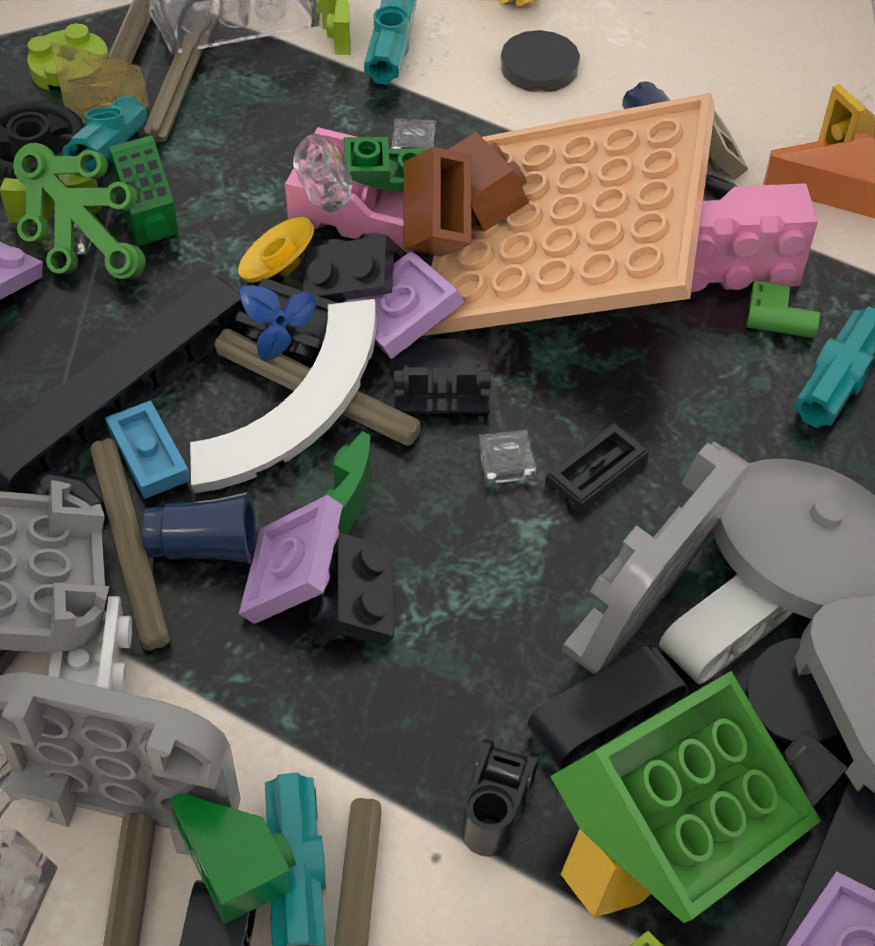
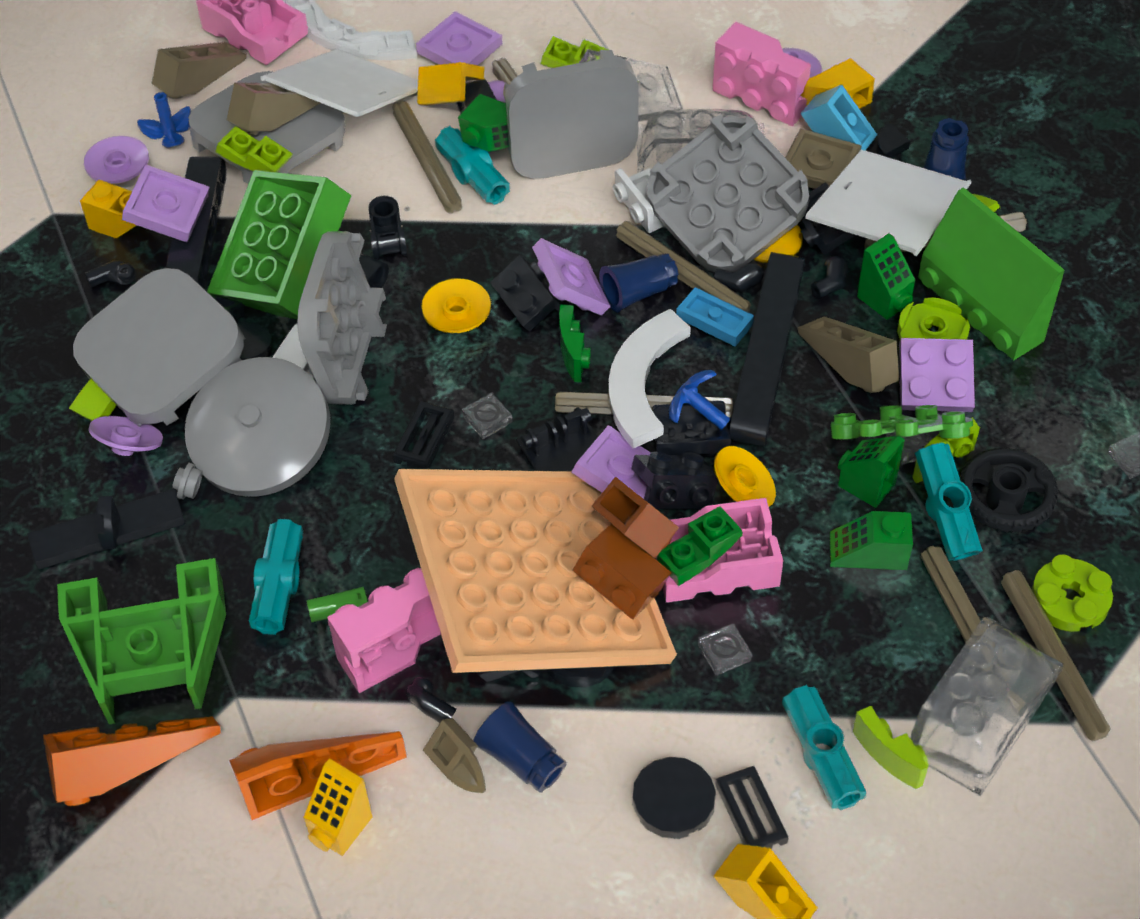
camera: 155 degrees right, 0 degrees up
clear yellow wing [51,42,150,123] -> none
clear plate [293,133,353,212] -> none
none -> yellow dish [422,279,491,333]
none -> black tile [715,766,789,849]
none -> dark tan slope [798,316,899,393]
none -> green slope [830,511,913,570]

